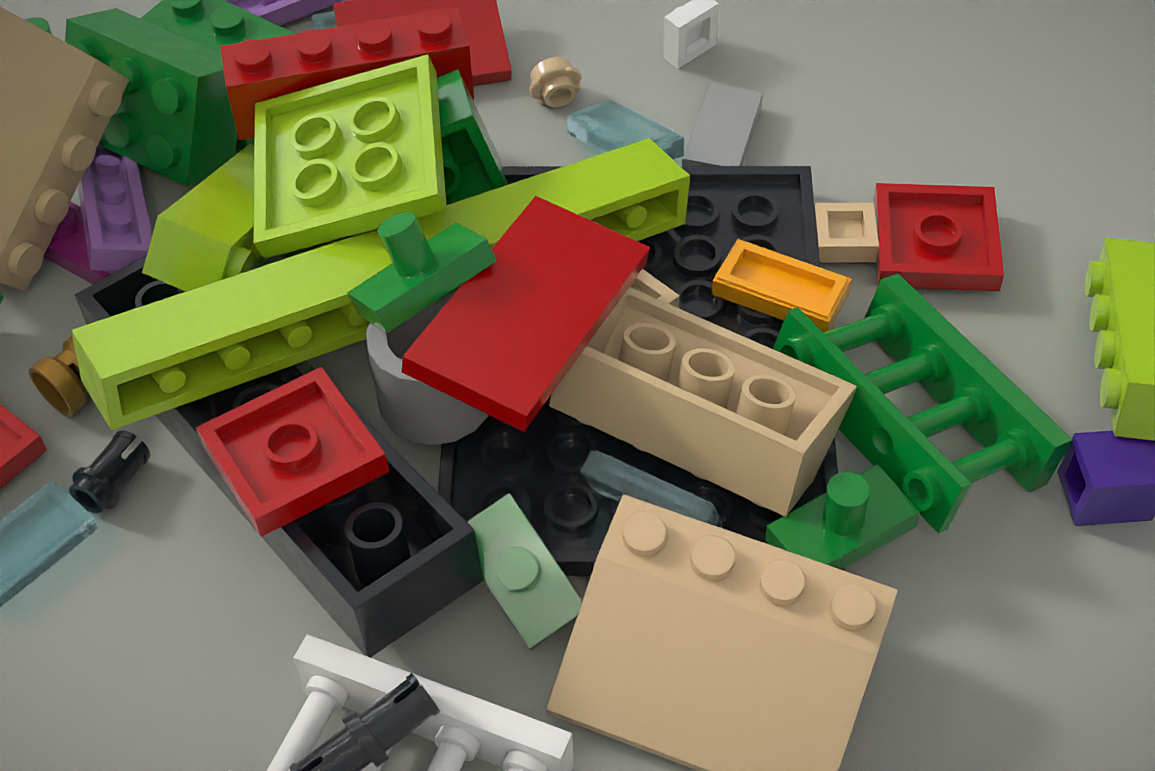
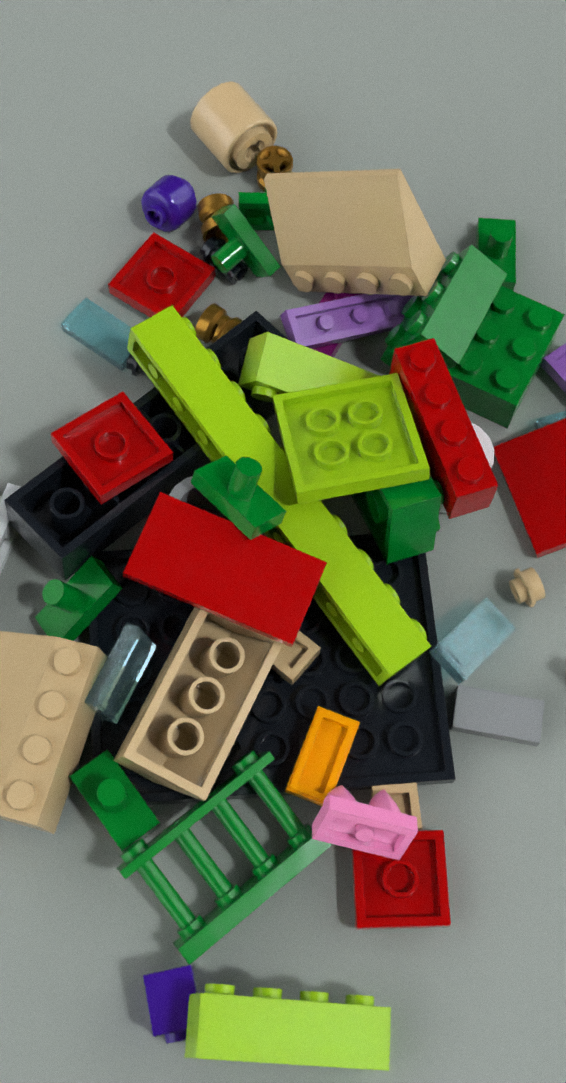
camera: 80 degrees right, 15 degrees up
none -> bright pink tile [312,785,418,860]

